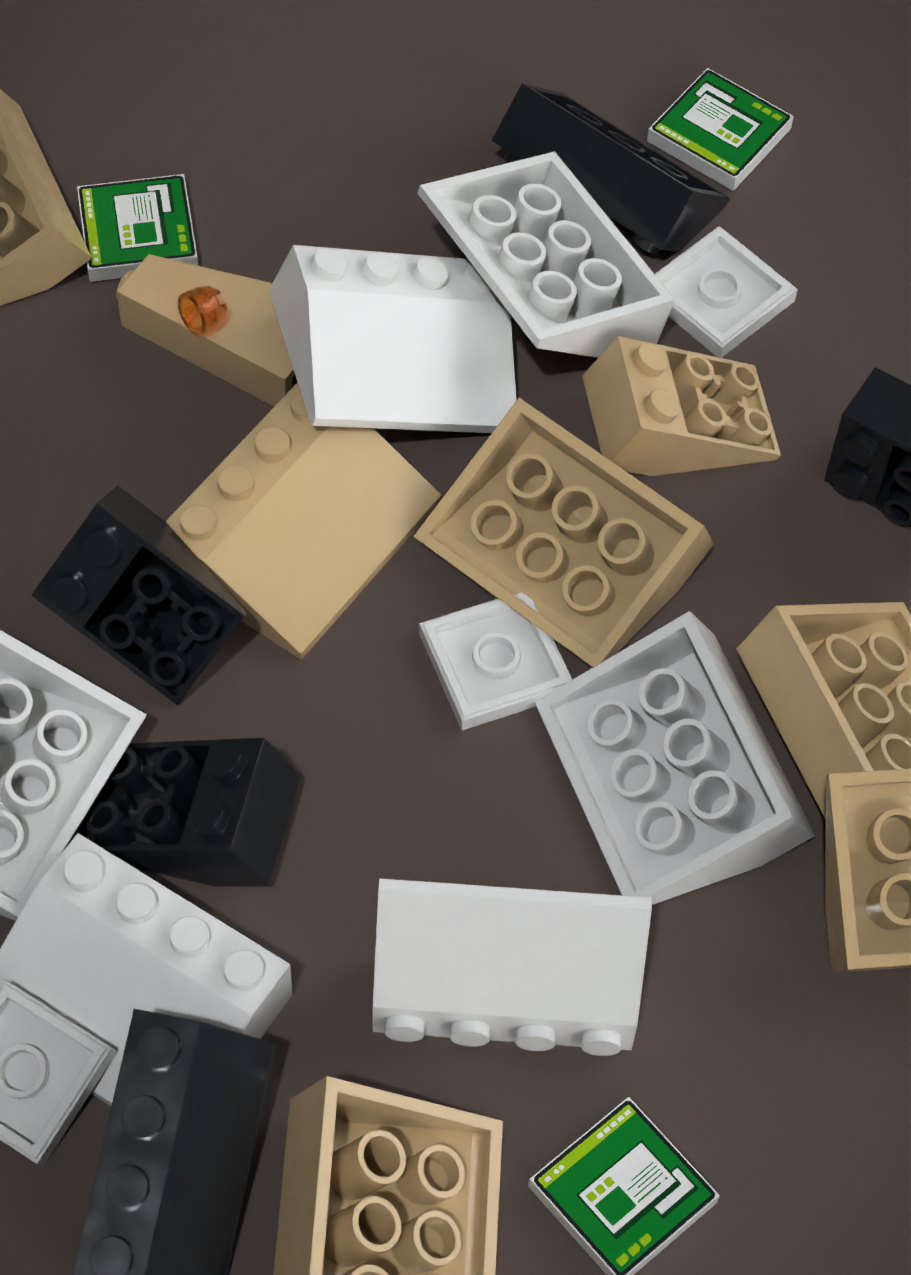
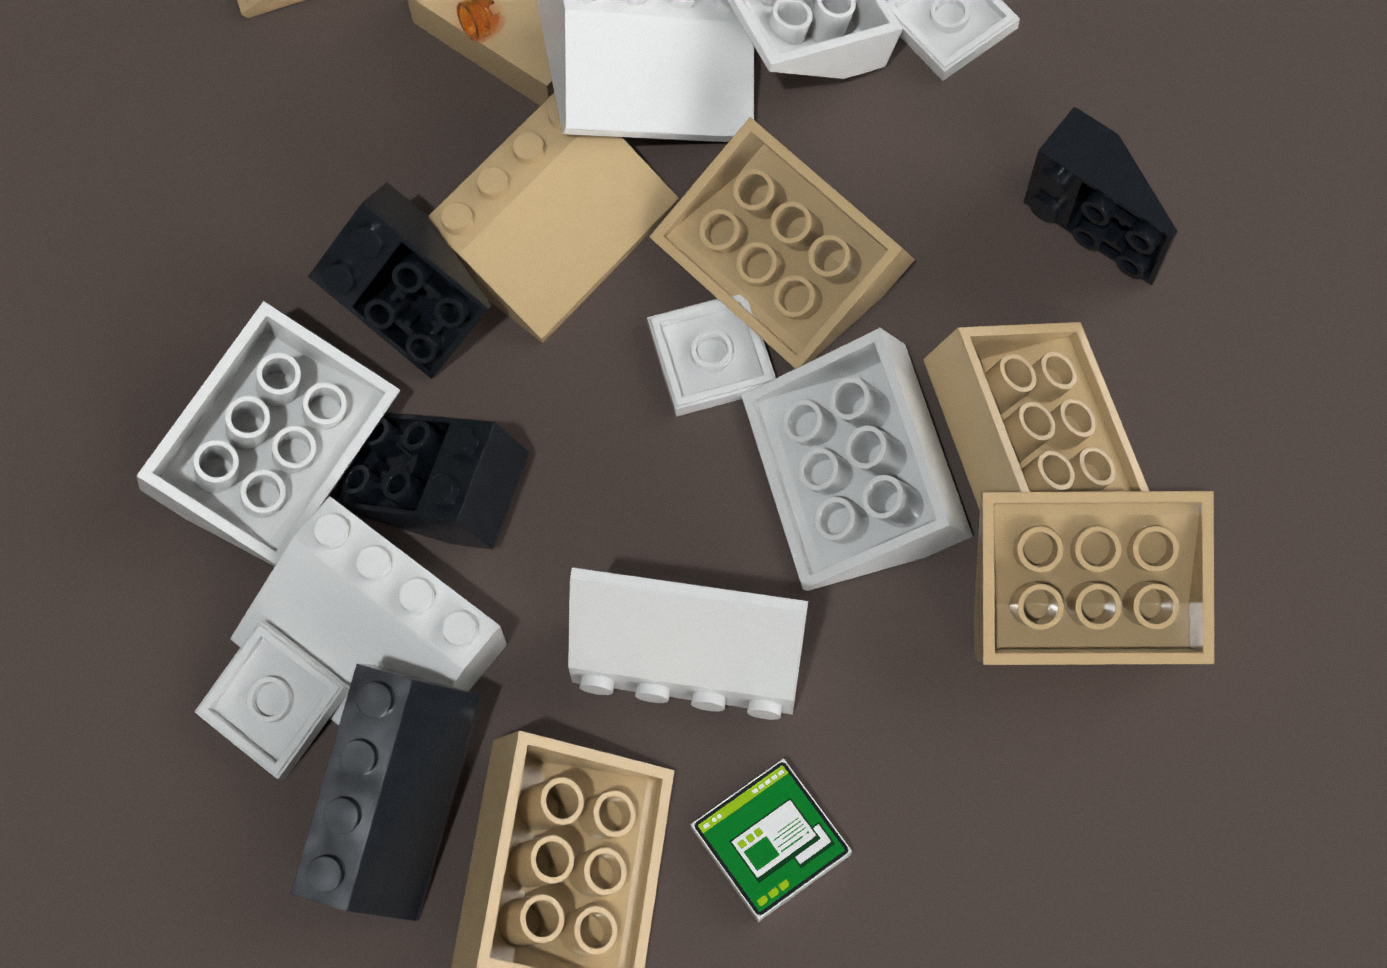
camera: 10 degrees right, 10 degrees up
tan slope [582,336,781,476] -> none

